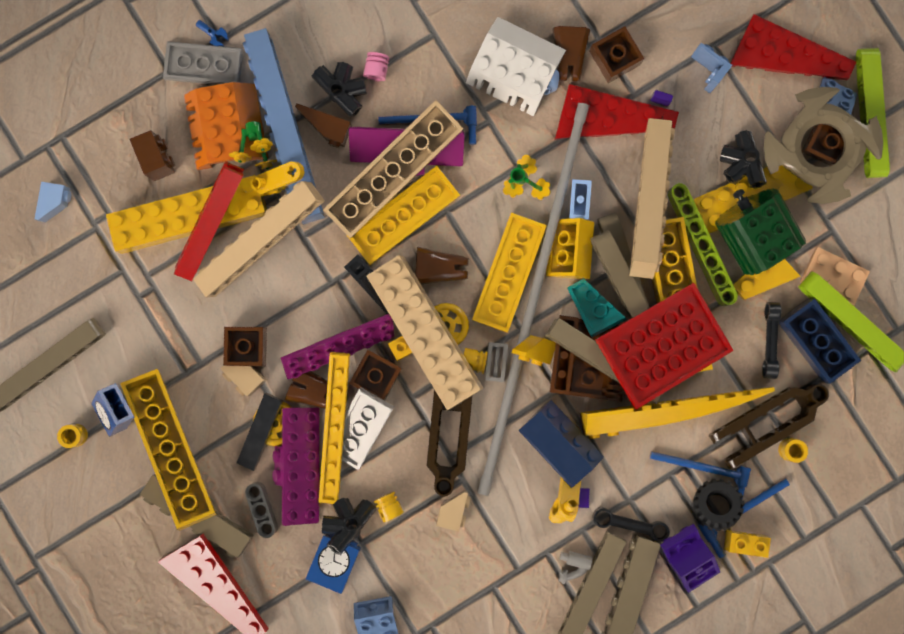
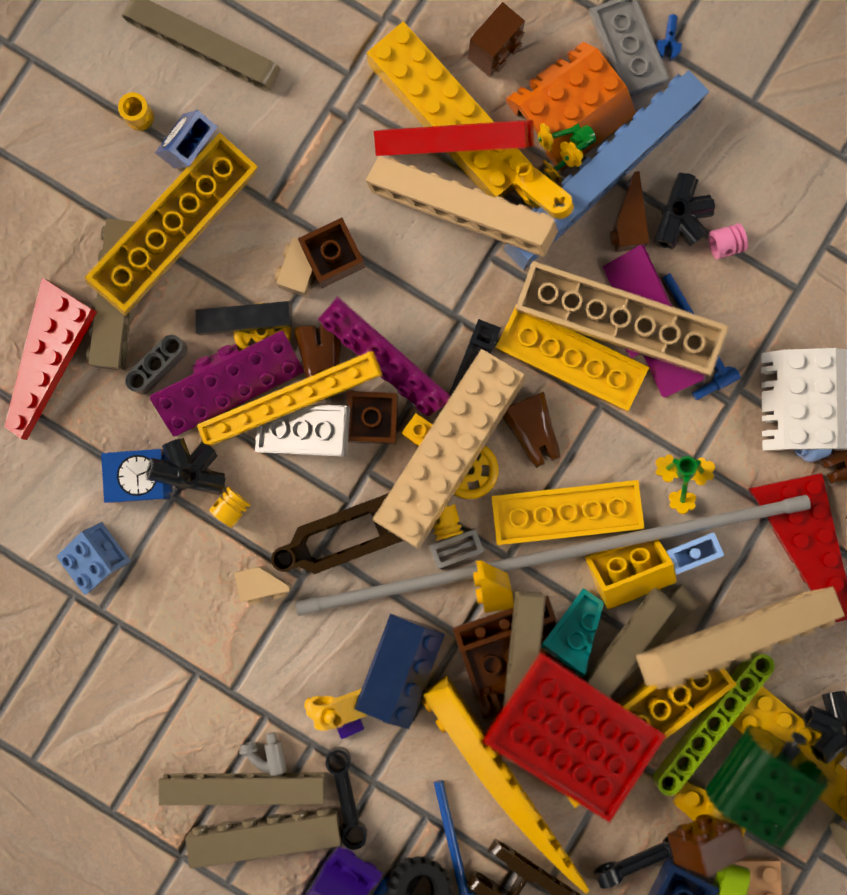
camera: 60 degrees right, 0 degrees up
none -> reddish brown brick [667,814,748,877]

